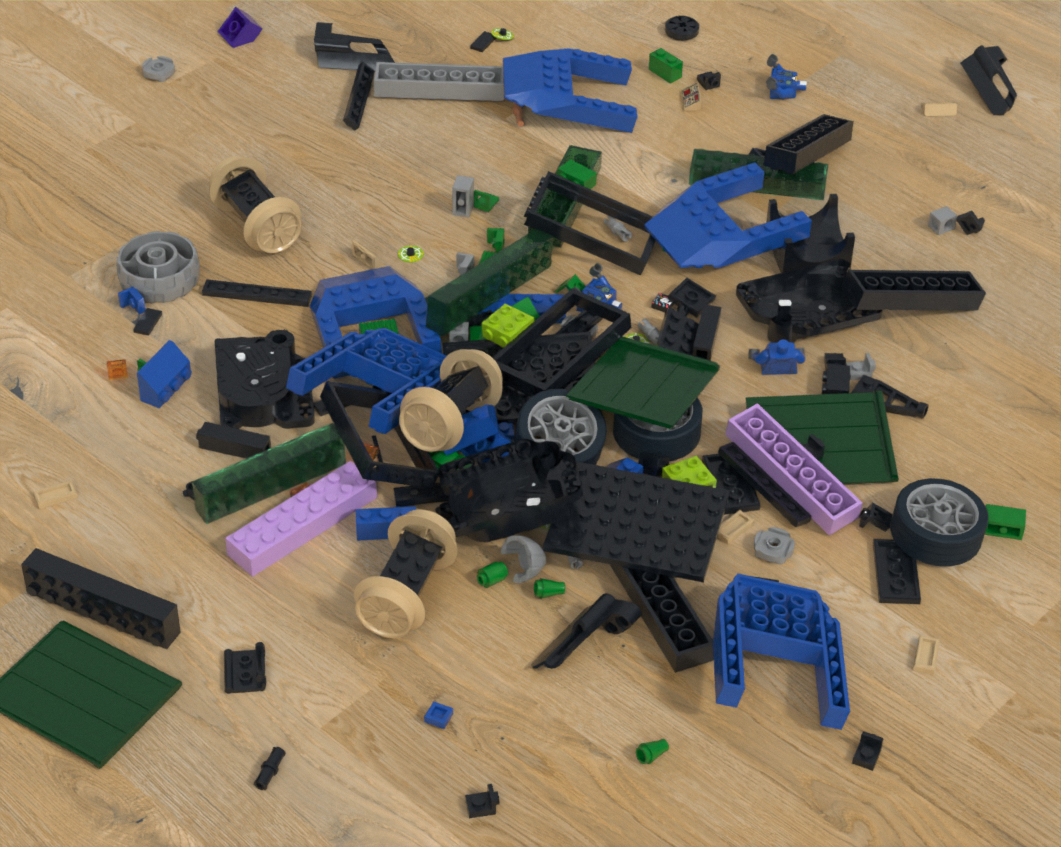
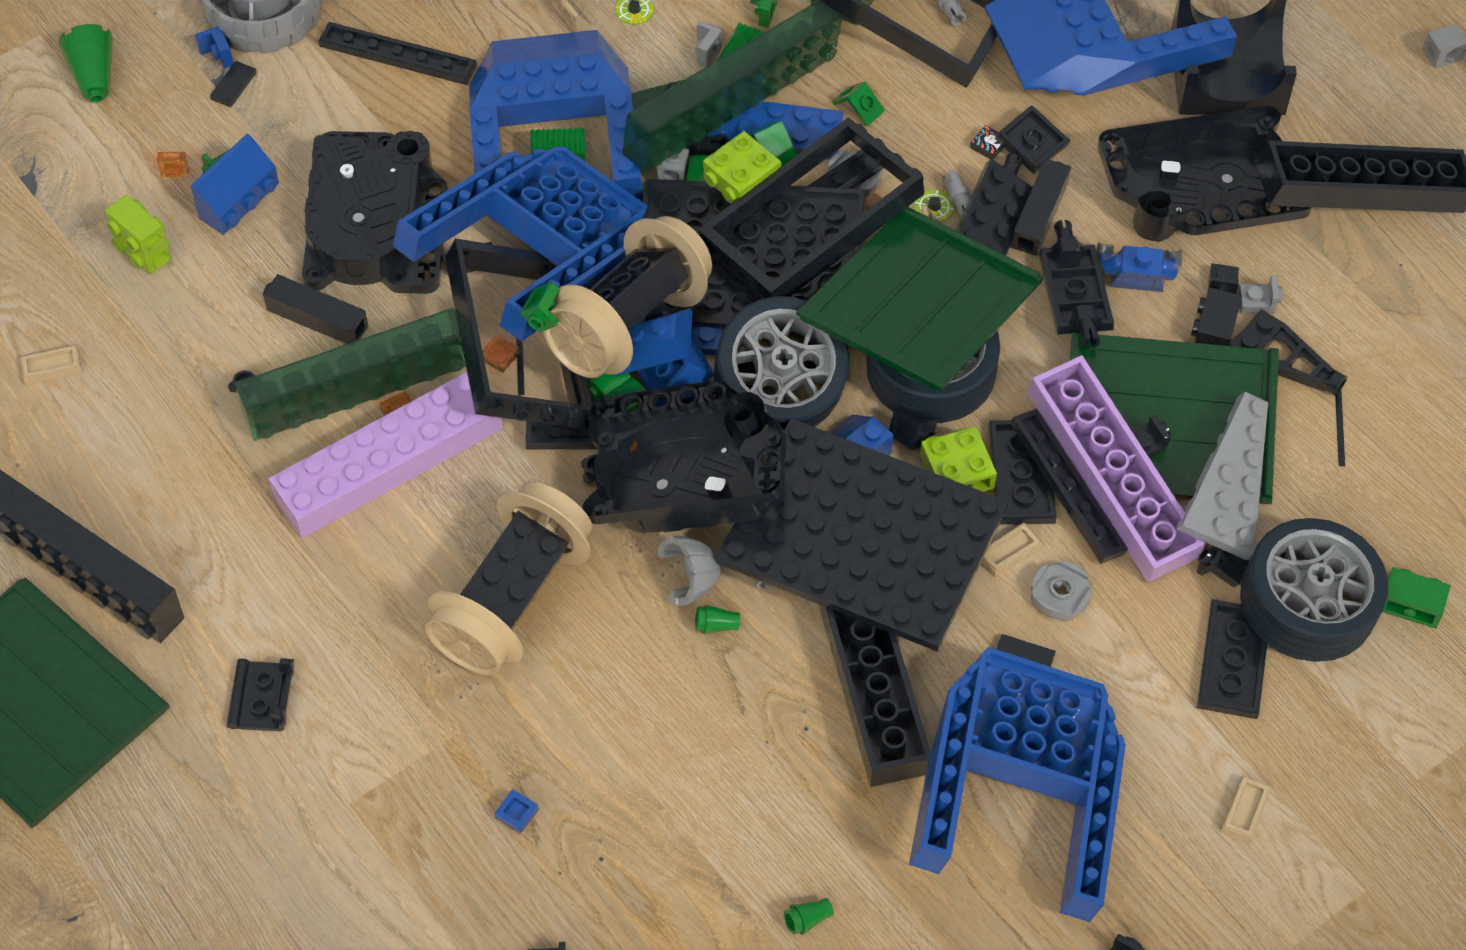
camera: 10 degrees right, 15 degrees up
black pin [254,747,286,790] -> none
blue slope [355,506,416,541] -> none
green brick [477,561,508,588] -> none
black panel [531,593,642,669] -> none
torso [573,263,622,312] -> none
none -> green cone [58,24,113,102]
none -> lime brick [105,194,172,275]
none -> green bracket [519,282,559,332]
none -> black plate [1039,220,1114,349]
none -> light grey wing [1175,392,1268,560]
none -> black piece [1335,390,1345,467]

